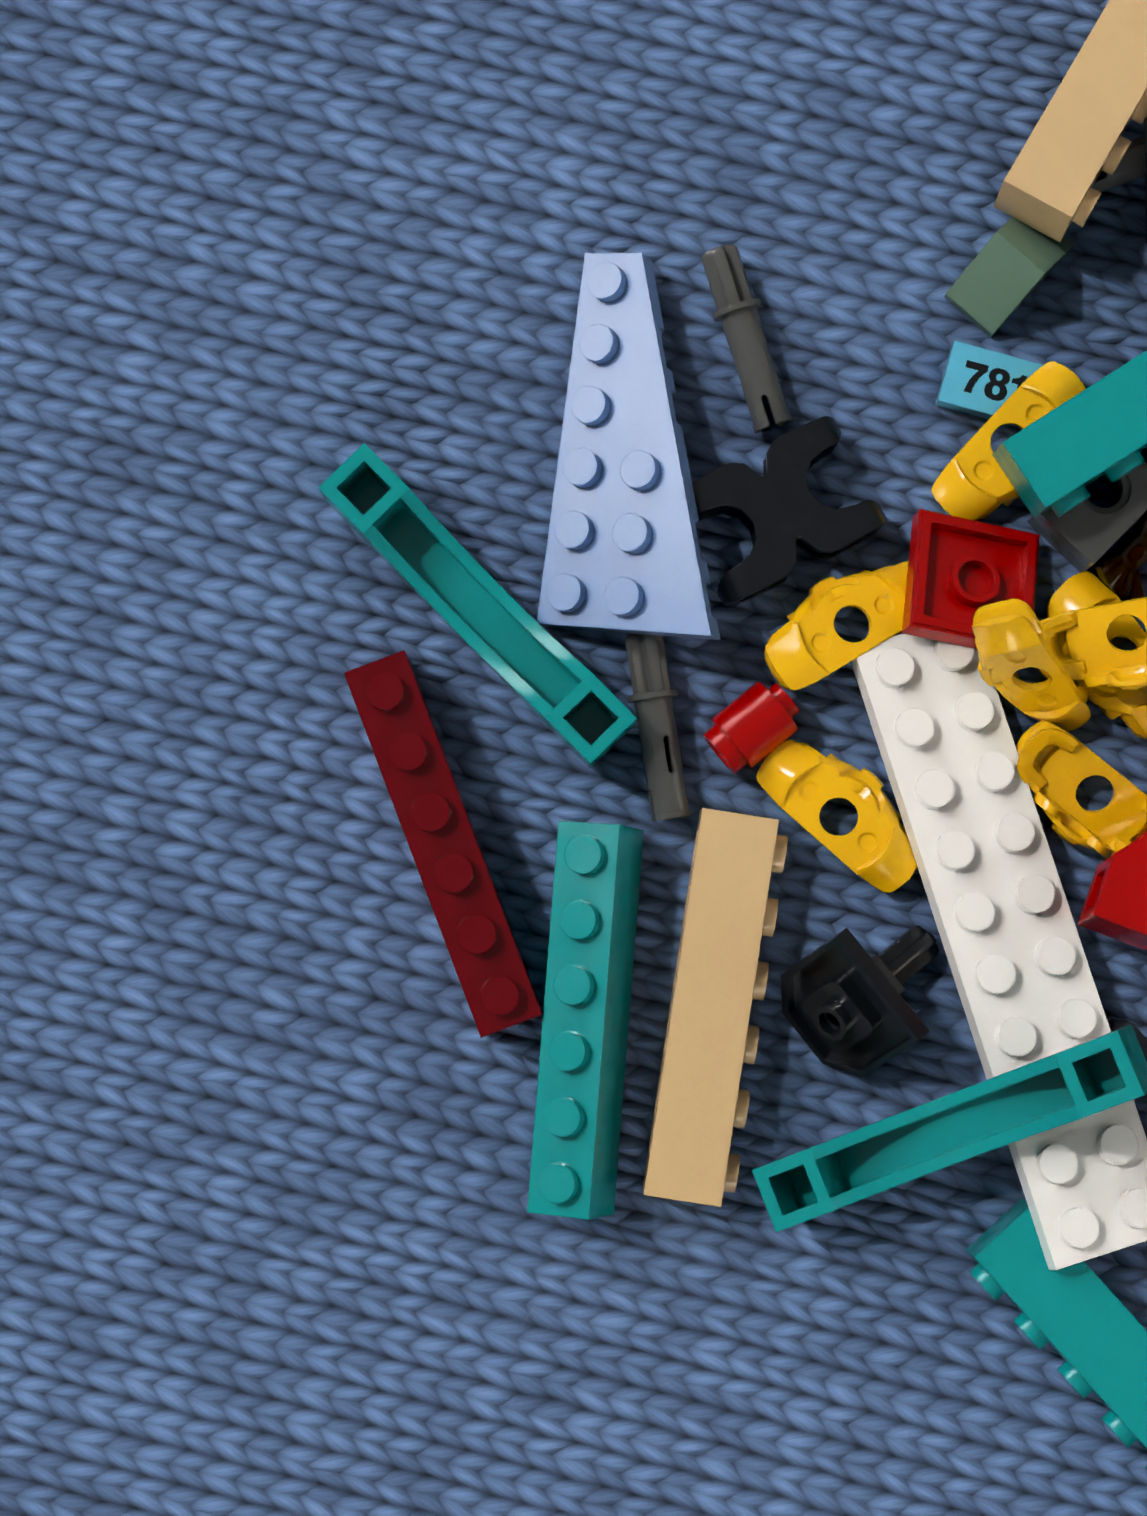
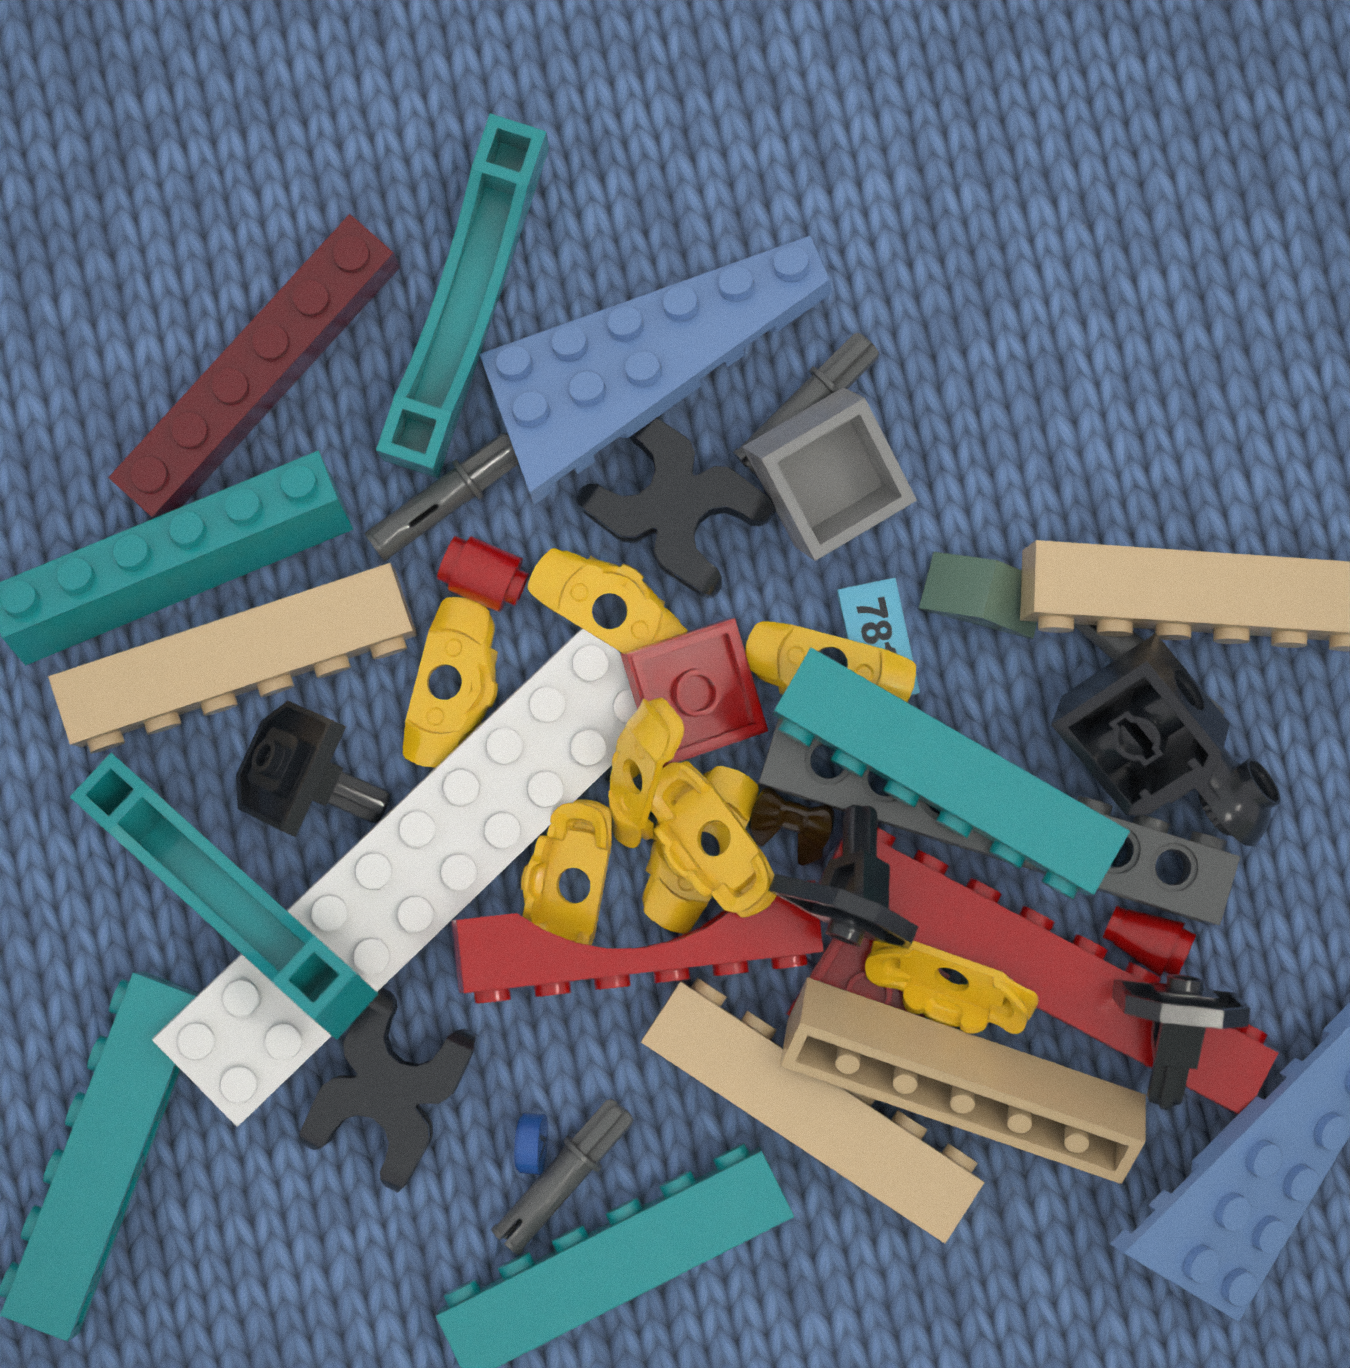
camera: 60 degrees right, 0 degrees up
none -> light grey piece [742,387,917,561]

